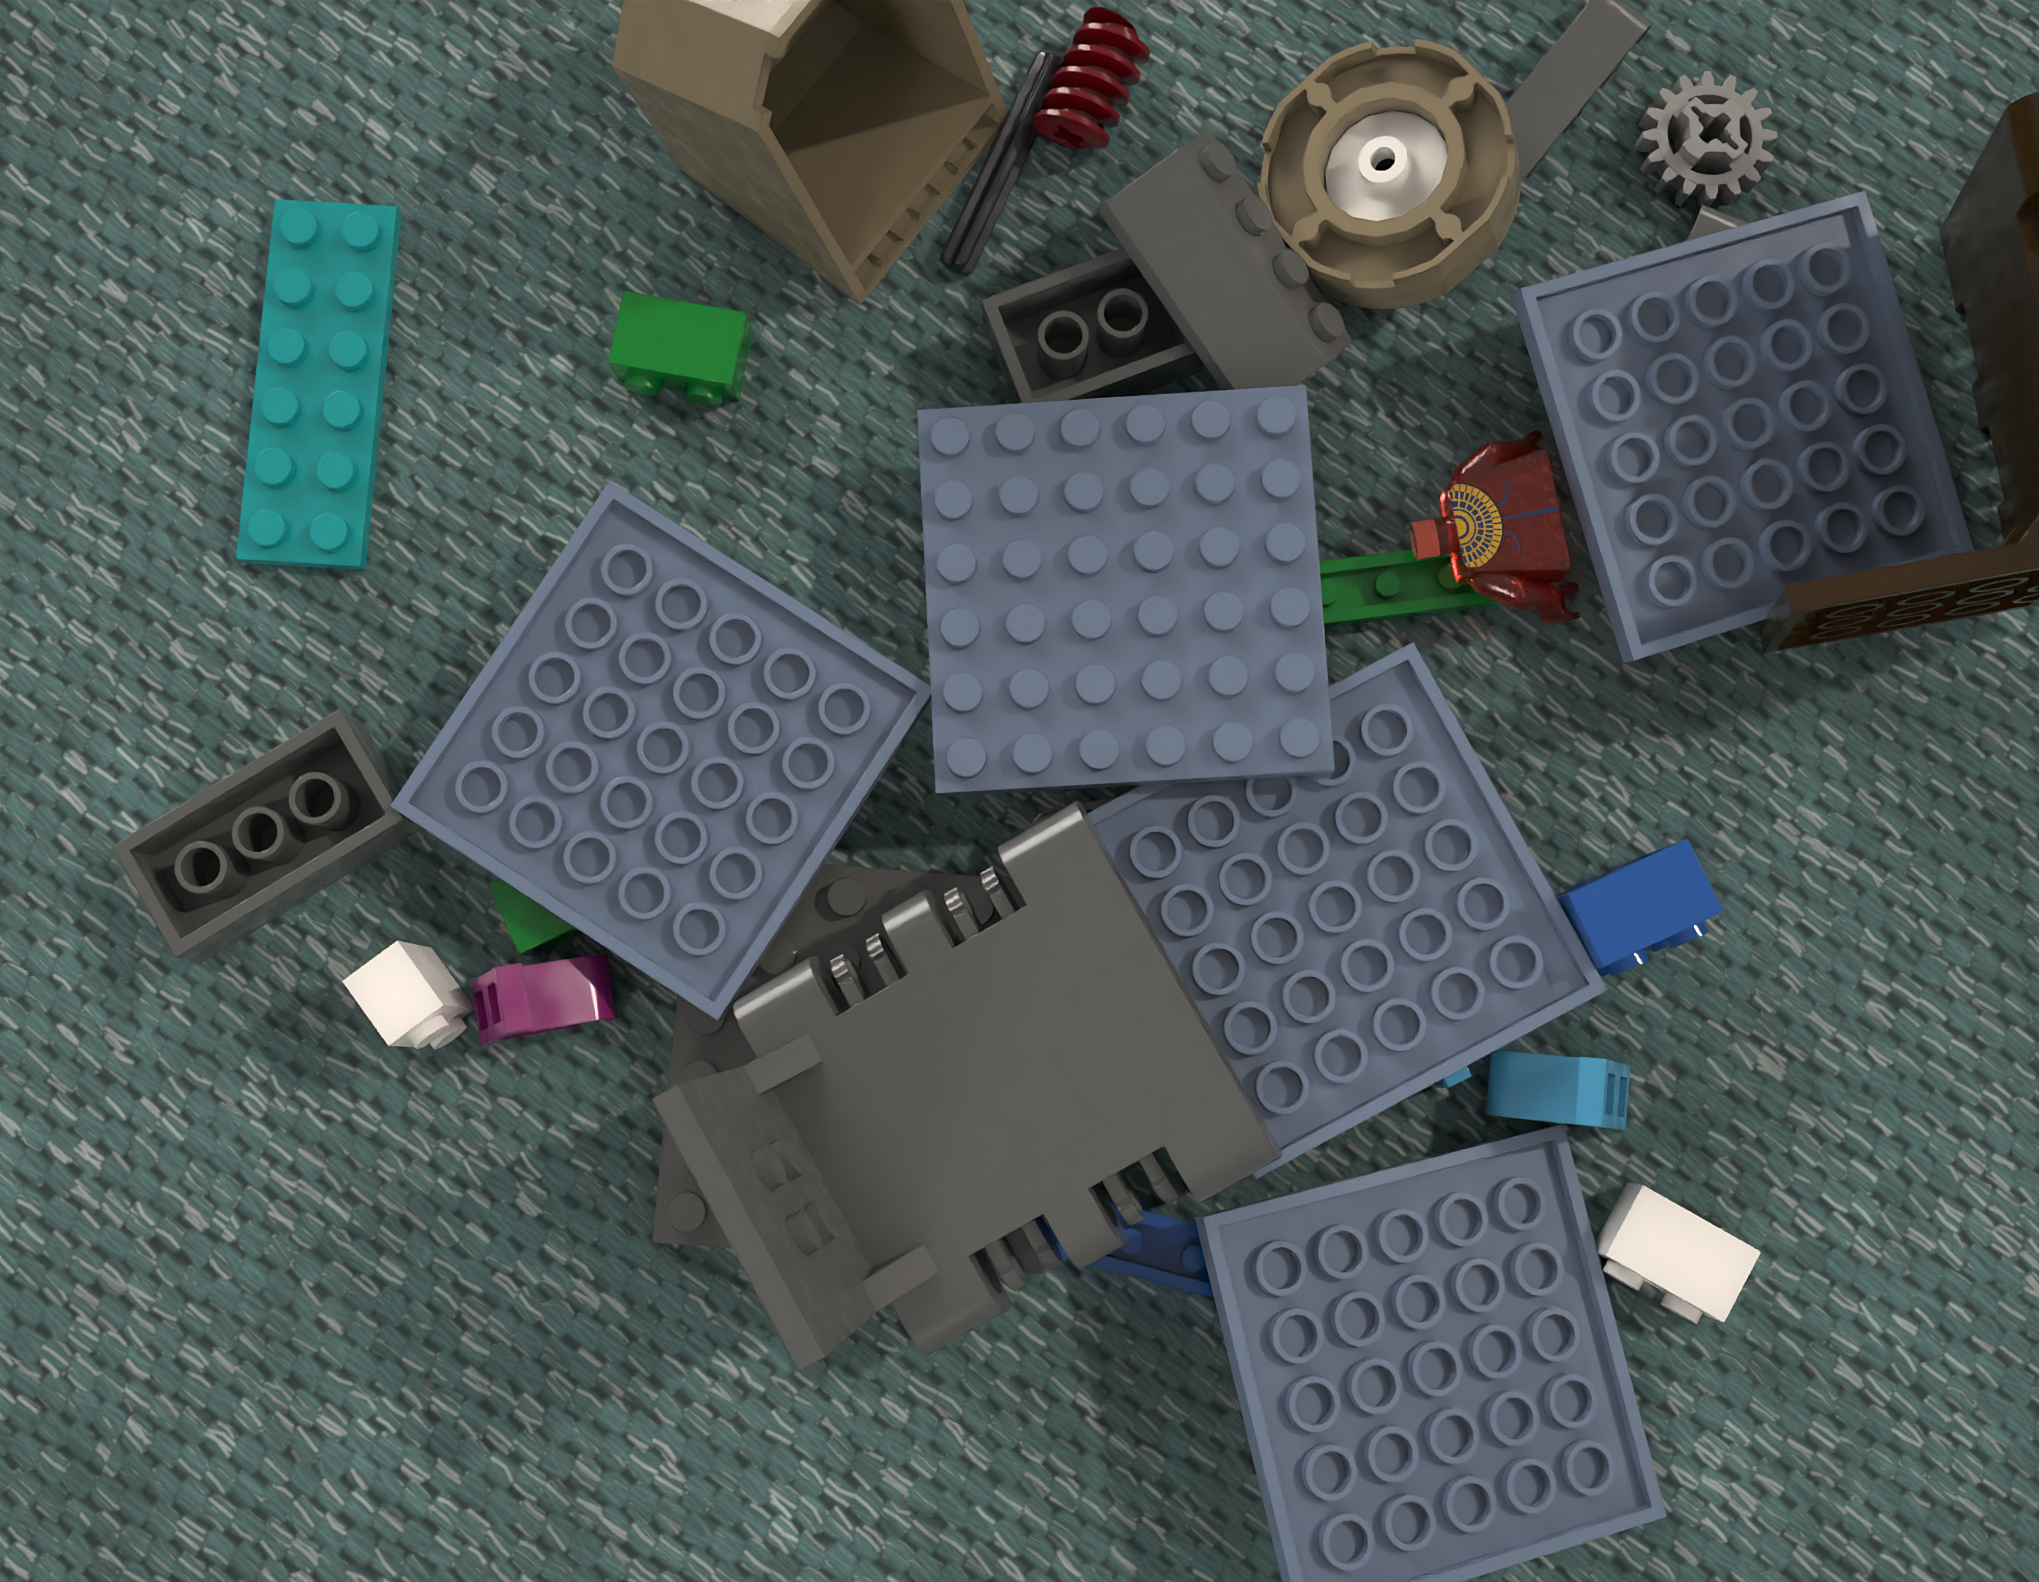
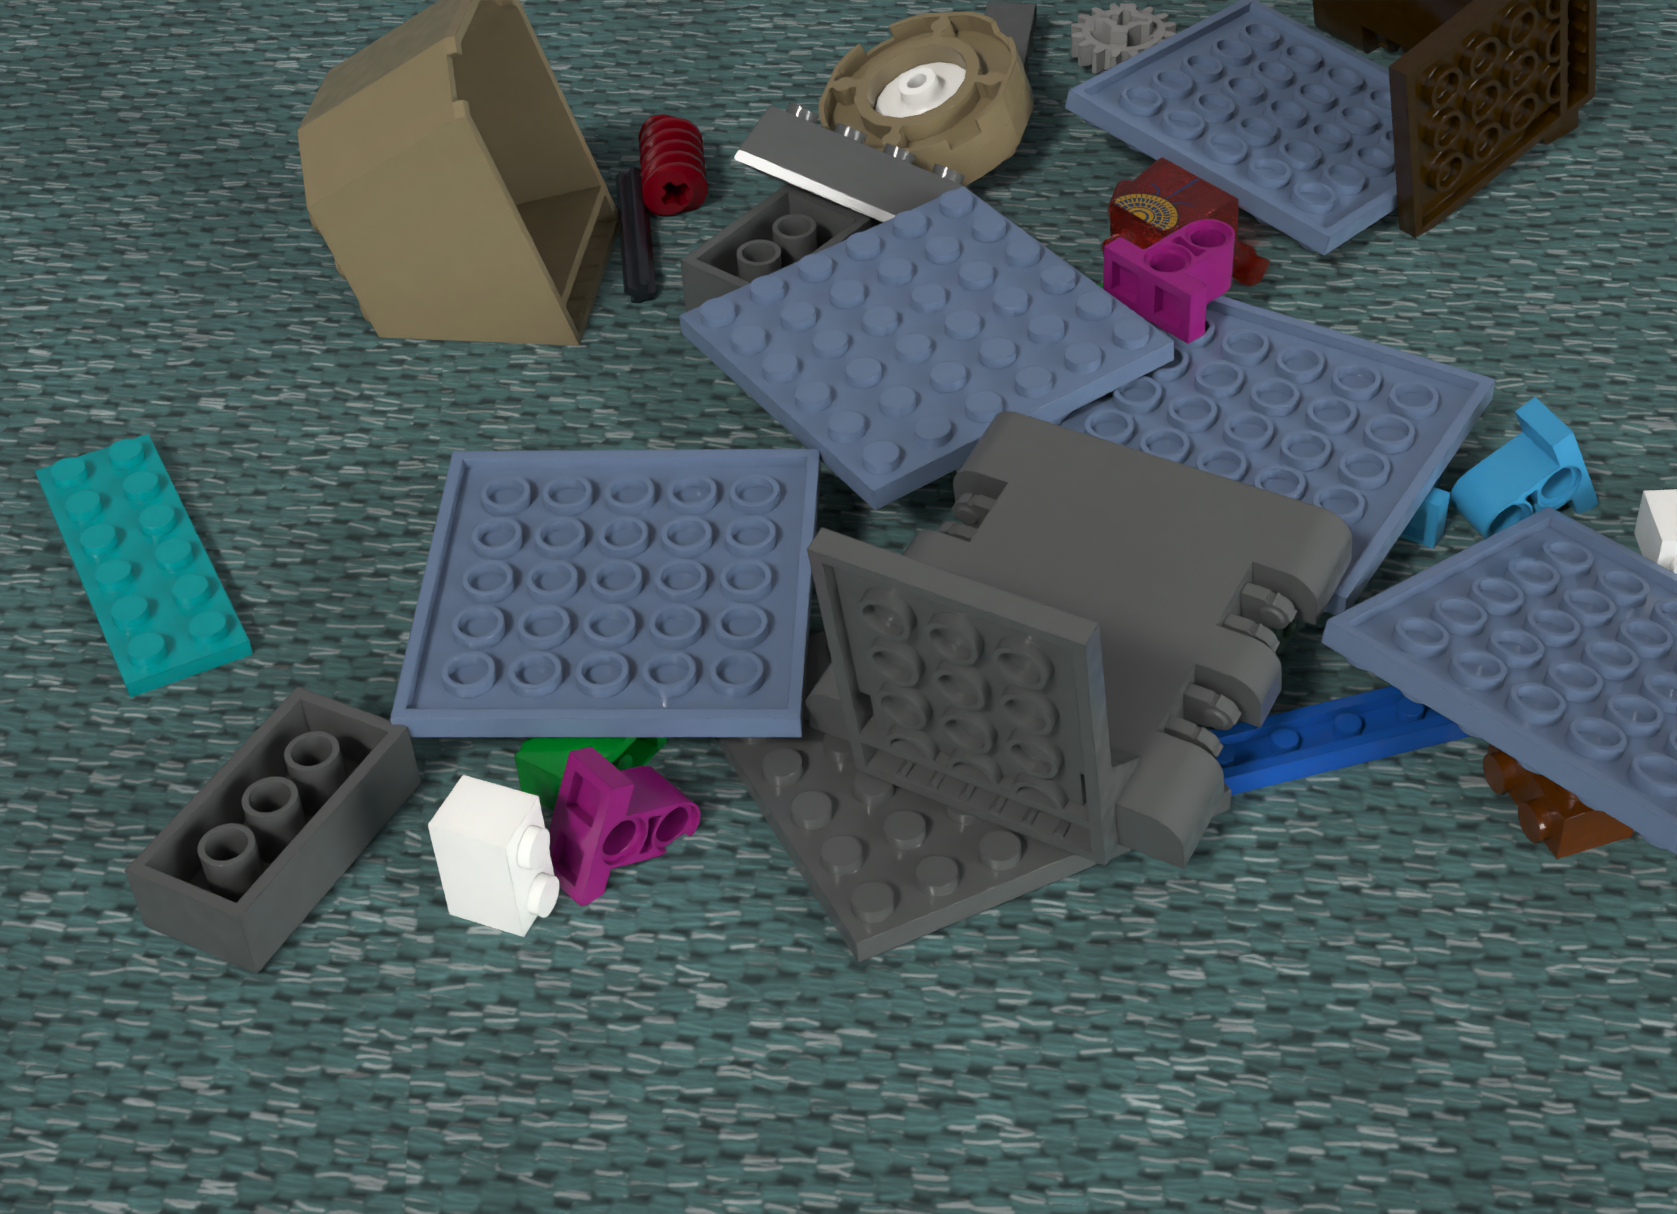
camera: 30 degrees left, 40 degrees down
green brick [608,291,753,407] -> none
blue brick [1556,839,1724,977] -> none
none -> magenta tile [1103,219,1235,344]

